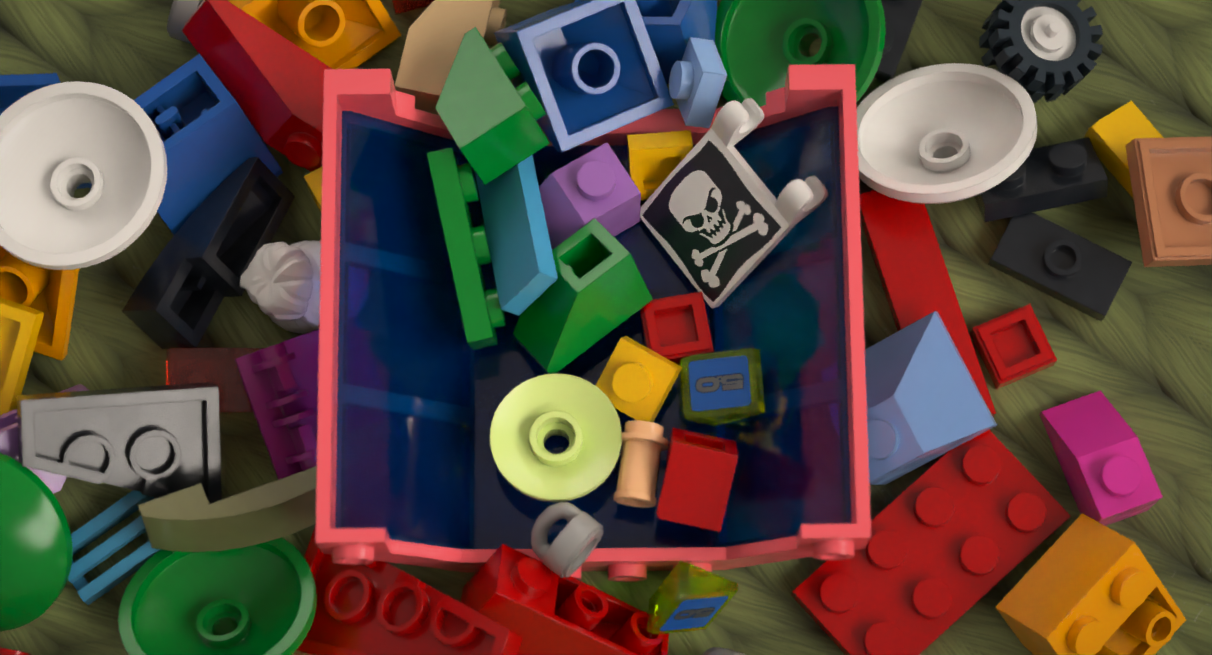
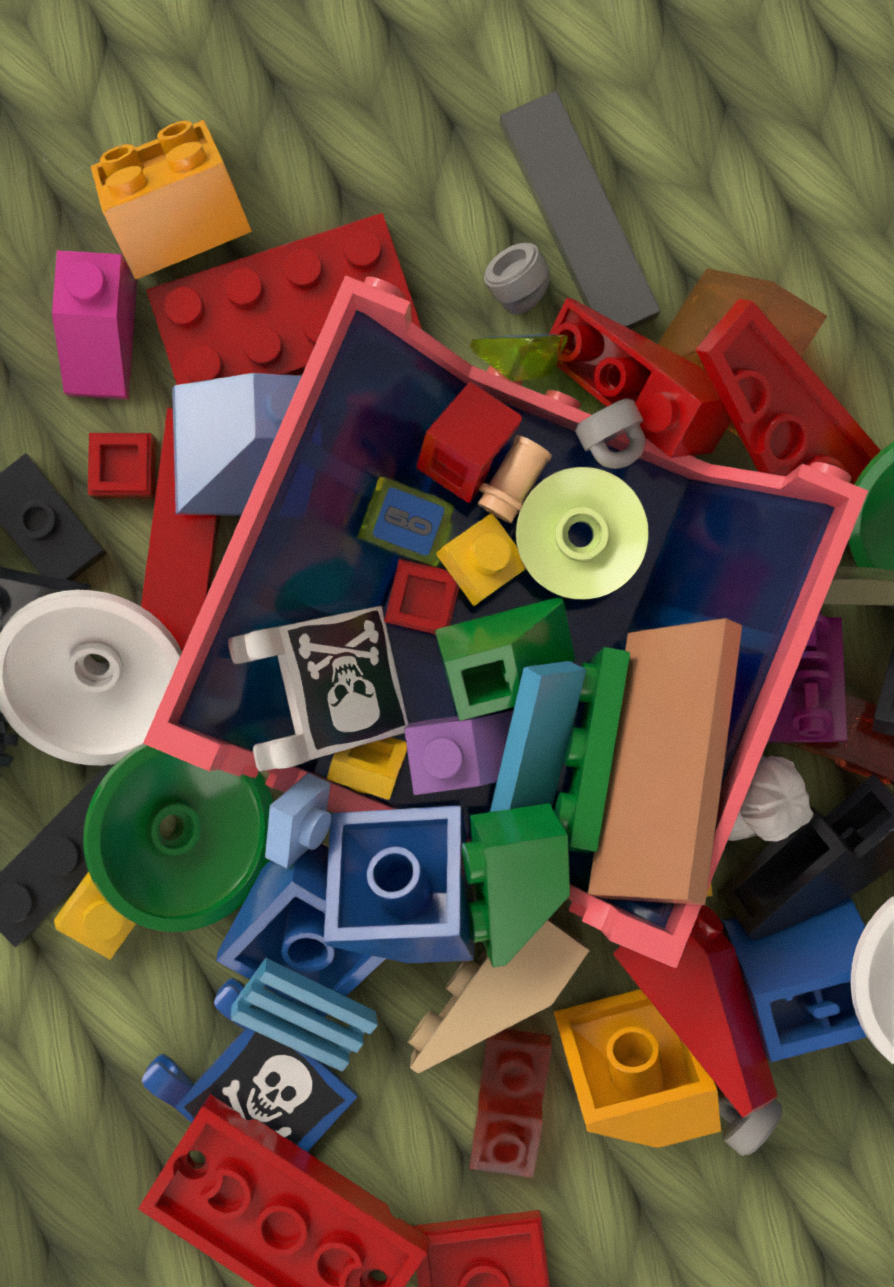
camera: 160 degrees left, 10 degrees up
none -> nougat tile [588,618,742,905]

